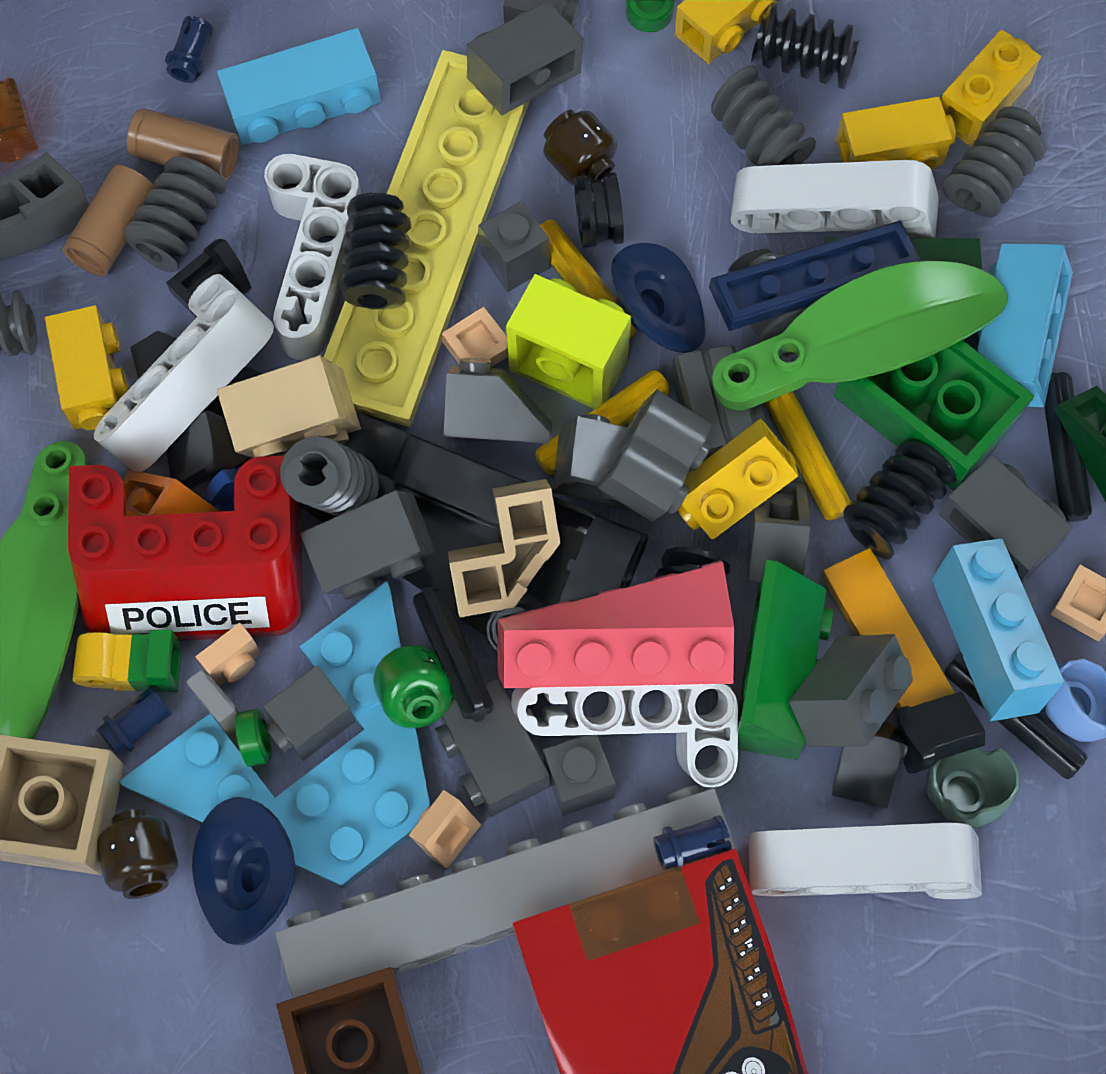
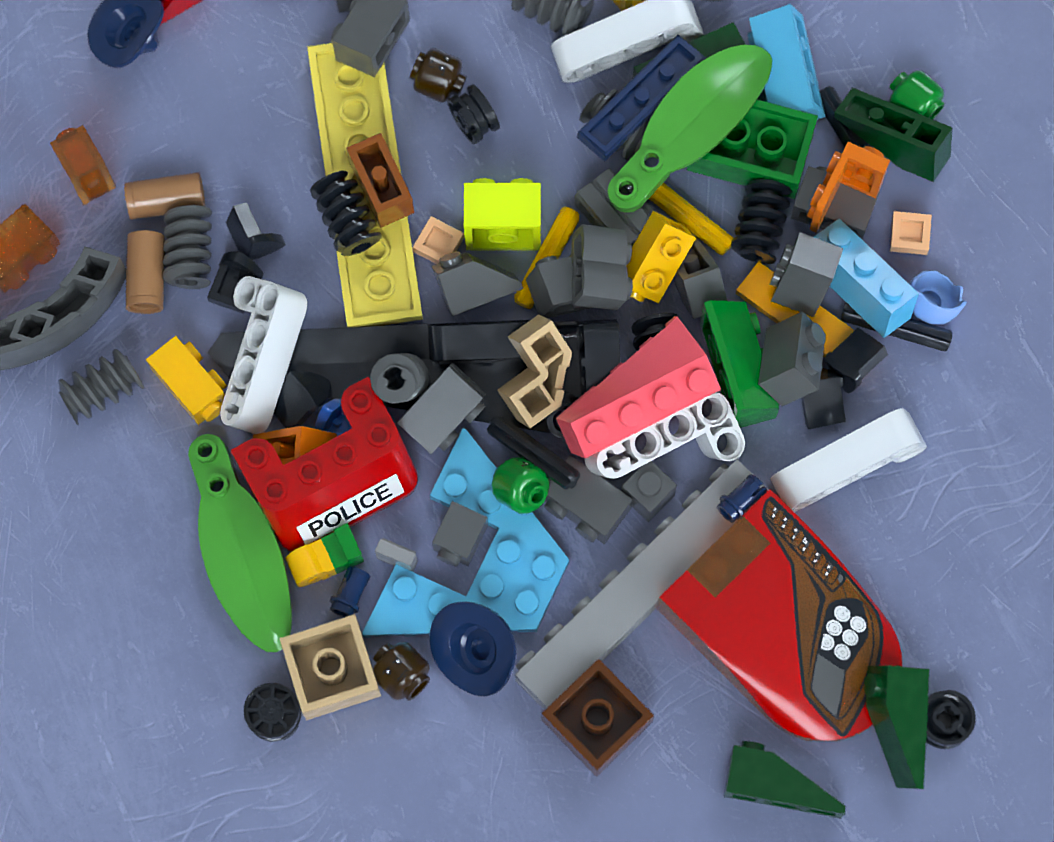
camera: 25 degrees left, 5 degrees up
dark blue pin [165,16,214,83] -> none
light nougat plate [195,622,261,687] -> none
tan brick [216,355,361,458] -> none
medium azure brick [217,28,381,146] -> none
green tile [235,708,272,767] -> none
white beam [264,154,361,360] -> none
light nougat plate [409,790,481,869] -> none
dark grey brick [478,201,550,292] -> none
yellow axle [540,219,636,339] -> none
dark blue hat [611,243,705,353] -> none
sand green hair [927,748,1020,828] -> none
none -> clear orange brick [50,125,116,205]
none -> black tile [226,202,286,260]
none -> dark orange brick [346,133,414,228]
none -> dark grey brick [769,232,843,317]
none -> orange bracket [807,142,890,233]

